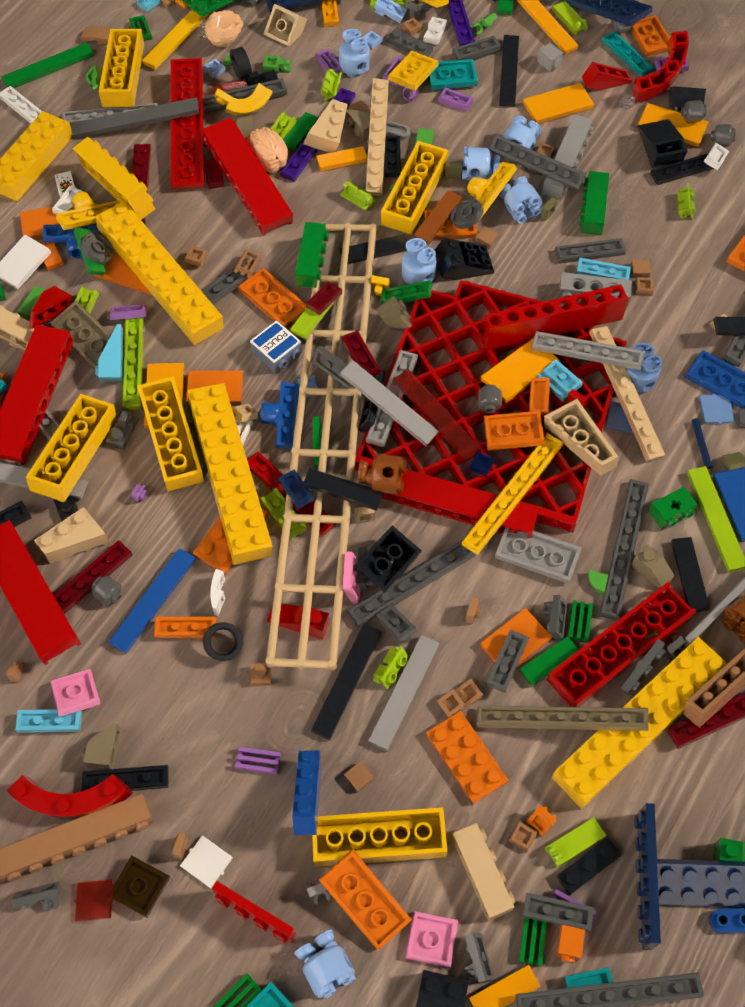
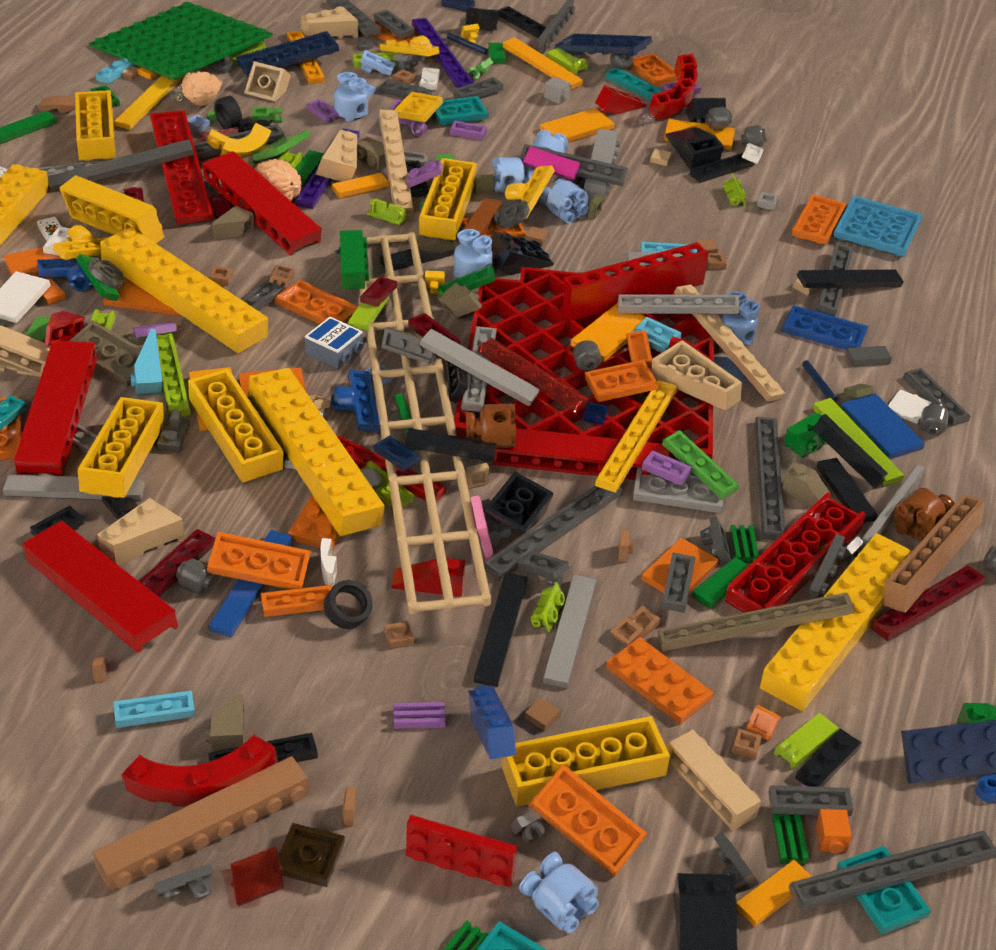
camera: 15 degrees left, 20 degrees down
bright pink tile [50,669,101,717] -> none
bright green plate [85,64,102,91] -> none
medium lavender plate [131,484,148,502] -> none
white piece [180,835,233,888] -> none
lime hinge [320,69,342,102] -> none
bright pink tile [405,911,458,968] -> none
black tile [499,35,519,107] -> none
dark grey tile [555,238,626,264] -> none
green brick [579,171,609,235] -> none
bright green tile [588,570,608,595] -> none
dark blue plate [634,803,661,950] -> none
medium blue piece [699,393,735,425] -> none
none -> orange plate [207,532,311,590]
none -> dark tan slope [212,206,254,240]
none -> bright green tile [252,130,310,162]
none -> dark grey tile [361,469,381,490]
none -> medium lavender plate [407,159,443,187]
none -> dark pink tile [523,146,580,181]
none -> medium lavender plate [642,450,692,485]
none -> tan tile [650,149,672,166]
none -> bright green tile [662,430,739,500]
none -> light grey plate [757,192,779,210]
none -> black tile [813,414,888,489]

